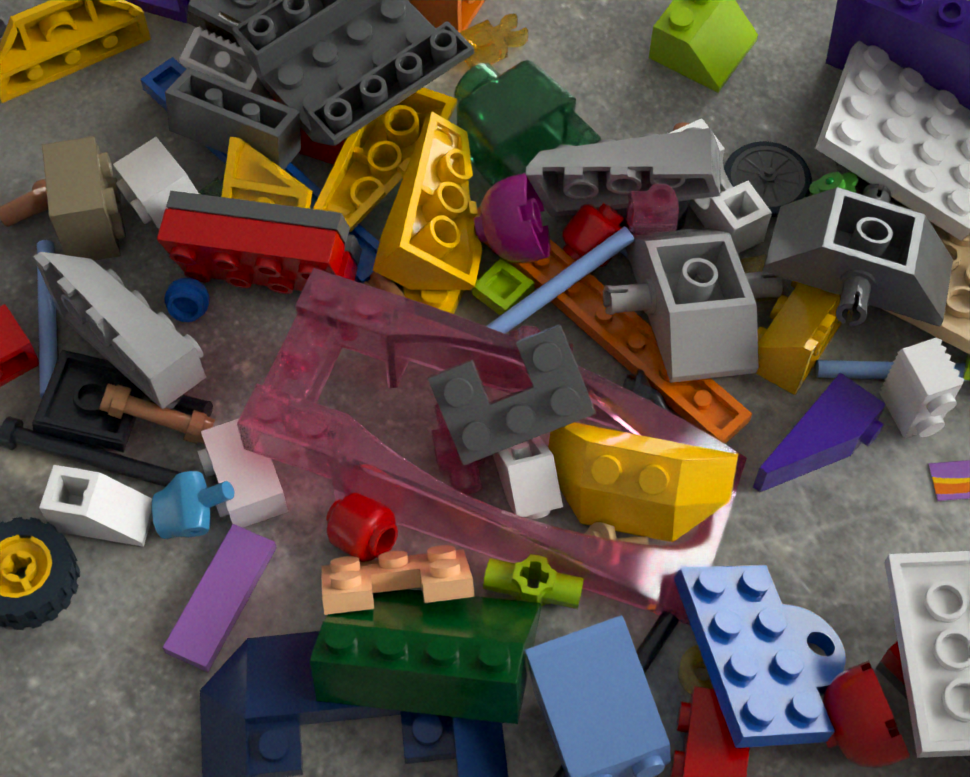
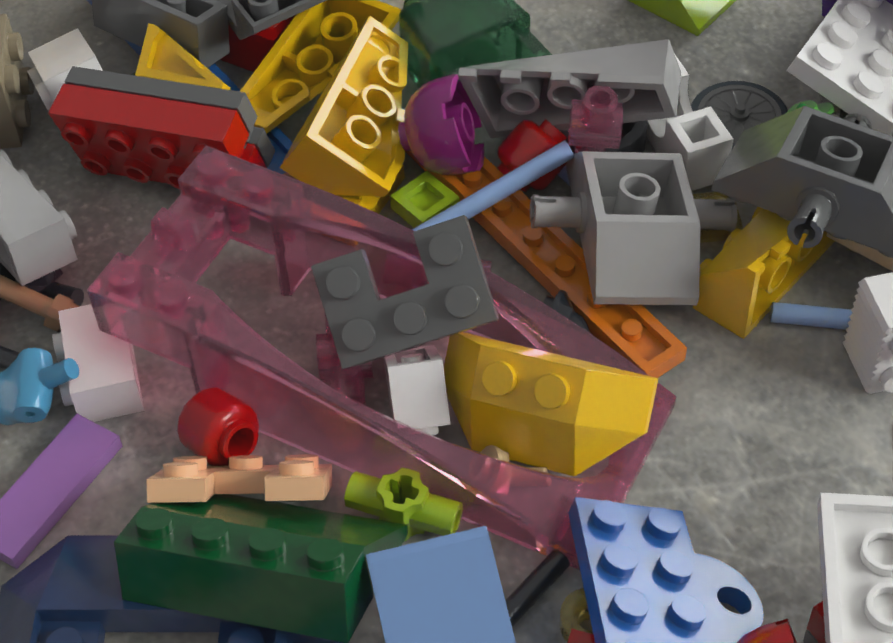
camera: 10 degrees right, 10 degrees down
blue plate [164,278,210,322] -> none
dark purple slope [753,373,886,492] -> none

